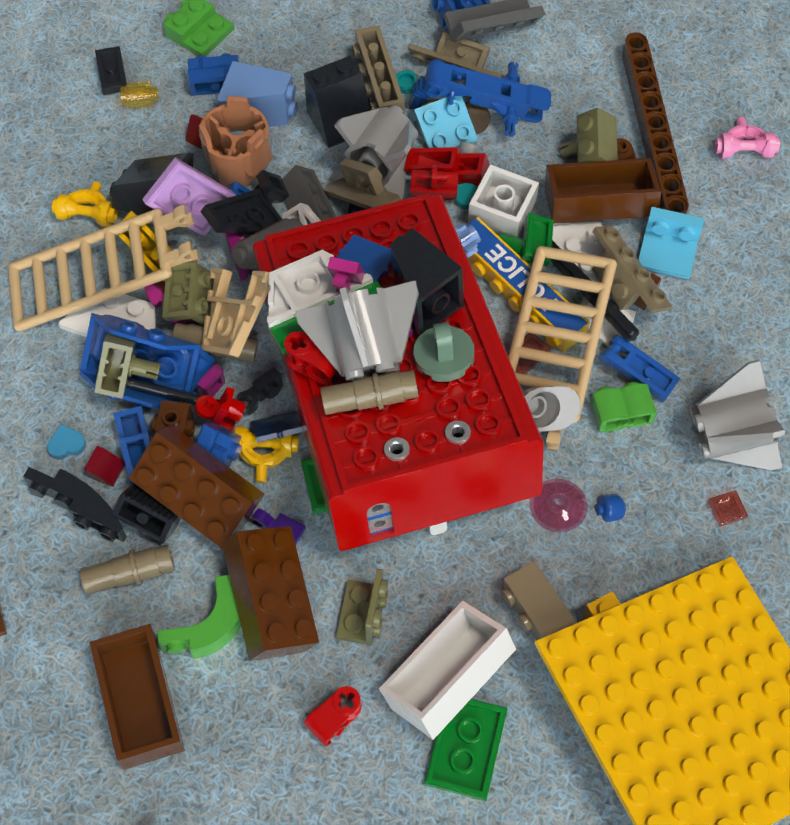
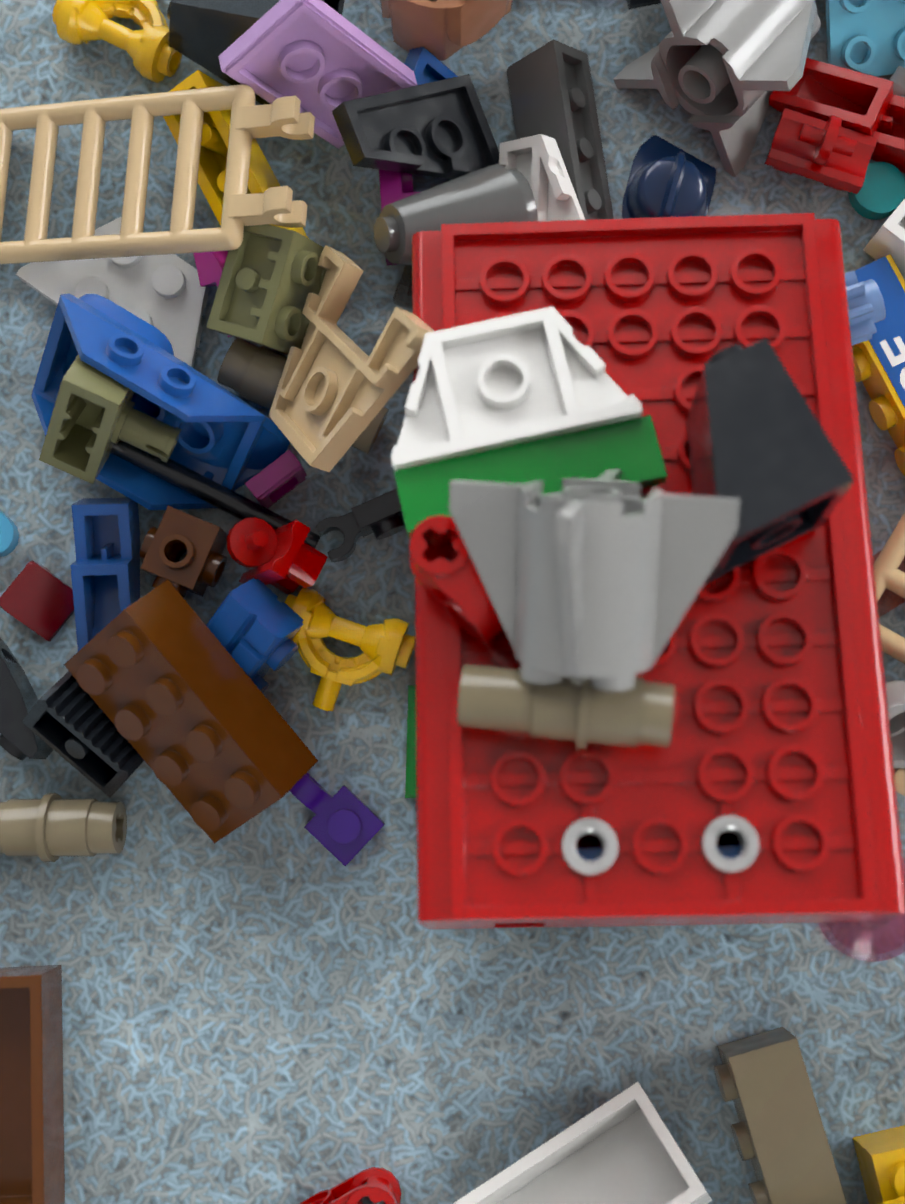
camera: 15 degrees right, 20 degrees up
bright green arch [157,575,241,659] -> none
reddish brown piece [222,526,319,661] -> none
dark blue piece [251,411,304,443] -> none
black tile [255,170,289,203] -> none
dark tan bracket [323,158,401,209] -> none
dark pink tile [327,257,365,293] -> none
olive bracket [336,569,388,646] -> none
blue piece [337,235,392,282] -> none
sand green tile [413,322,475,382] -> none

